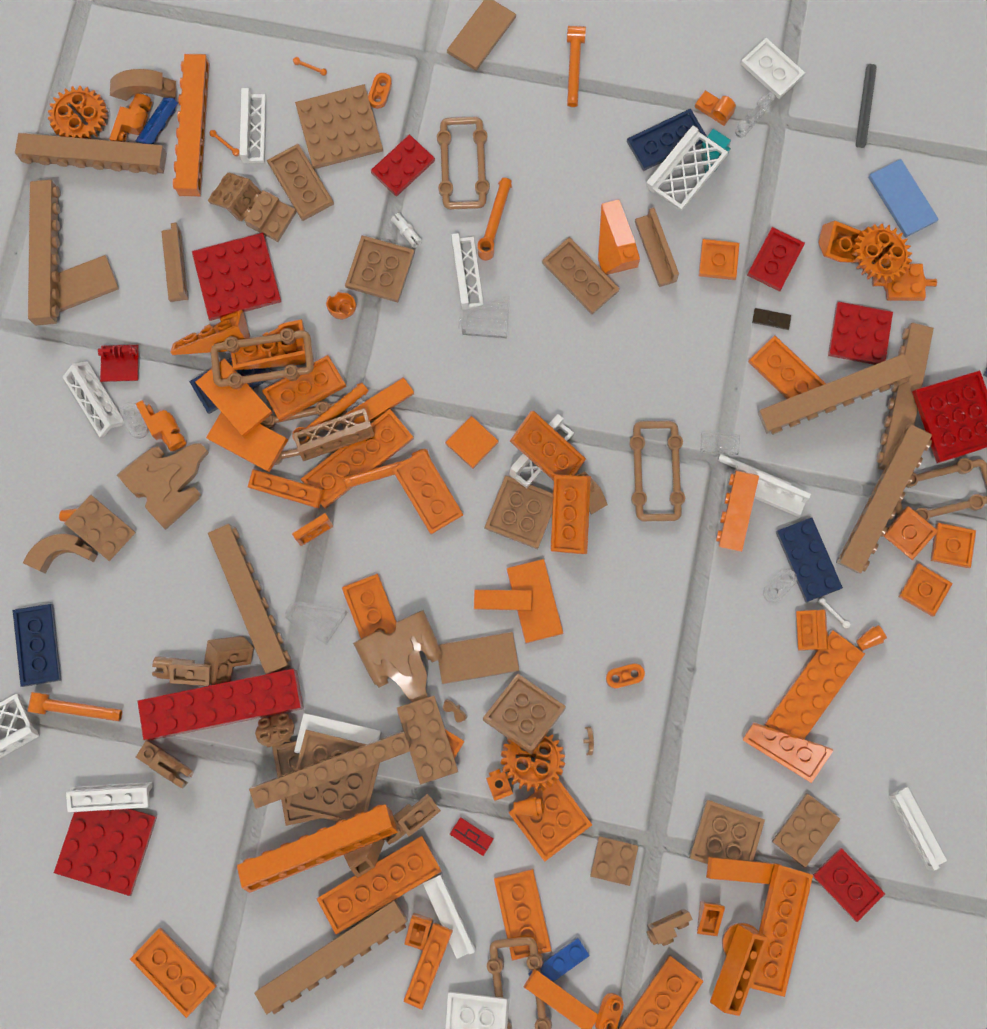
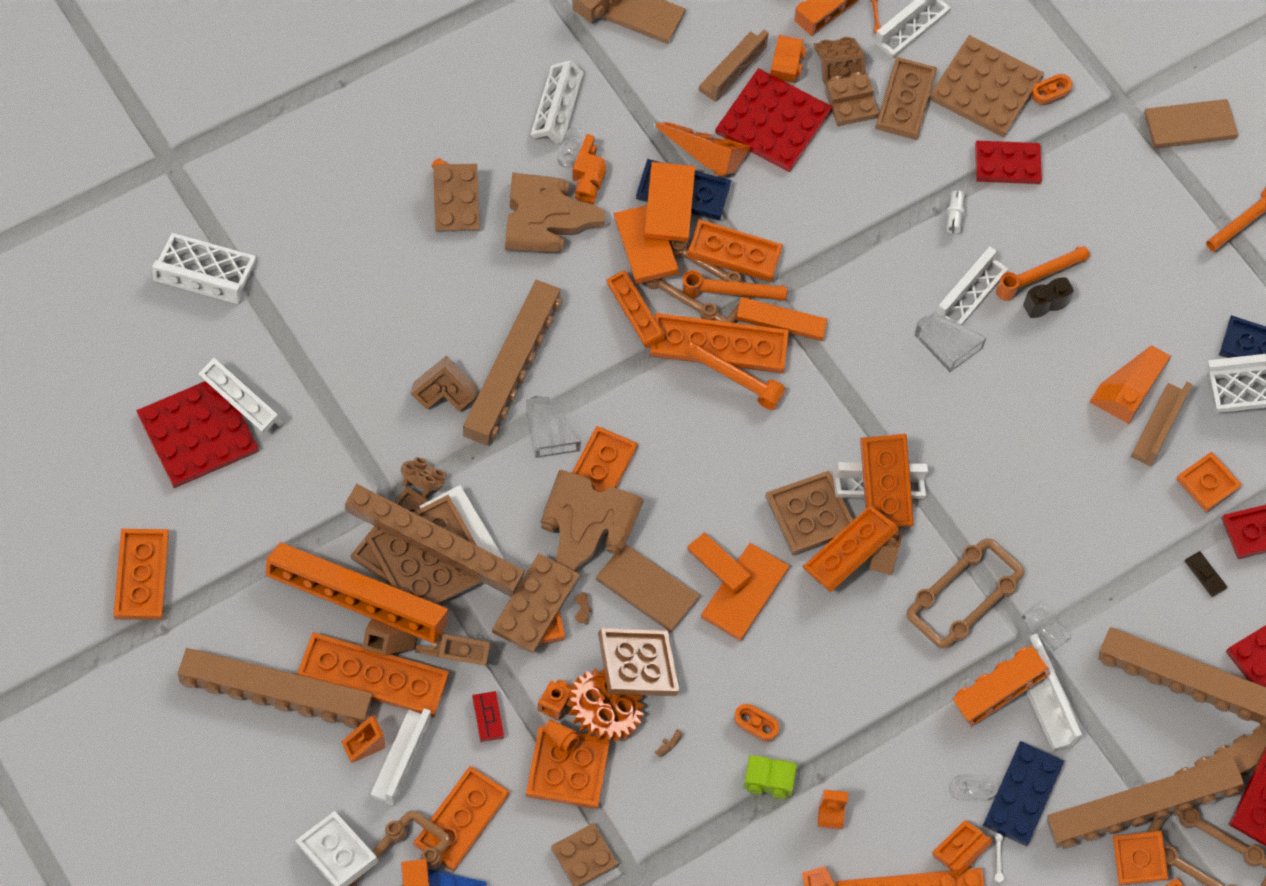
camera: 40 degrees right, 15 degrees down
dark blue tile [12,604,62,687] -> none
medium nougat arch [23,534,97,574] -> none
orange piece [27,692,122,722] -> none
red hinge [98,345,139,382] -> none
medium nougat plate [135,740,194,788] -> none
red brick [137,669,304,741] -> none
medium nougat plate [152,657,211,686] -> none
medium nougat bar [211,328,314,389] -> none
orange wedge [231,319,306,370] -> none
orange tile [292,513,333,546] -> none
orange hinge [293,57,327,76] -> none
medium nougat fence [293,408,375,461] -> none
orange hair [326,292,356,320] -> none
medium nougat plate [345,235,415,303] -> none
orange tile [392,449,463,534] -> none
orange tile [403,923,453,1010] -> none
medium nougat bar [437,117,490,210] -> none
orange tile [445,416,499,469] -> none
medium nougat plate [542,237,620,314] -> none
orange tile [748,335,826,399] -> none
none -> lime brick [744,755,797,799]
none -> orange brick [770,35,807,83]
none -> orange plate [817,789,848,830]
none -> dark brown brick [1023,277,1074,318]

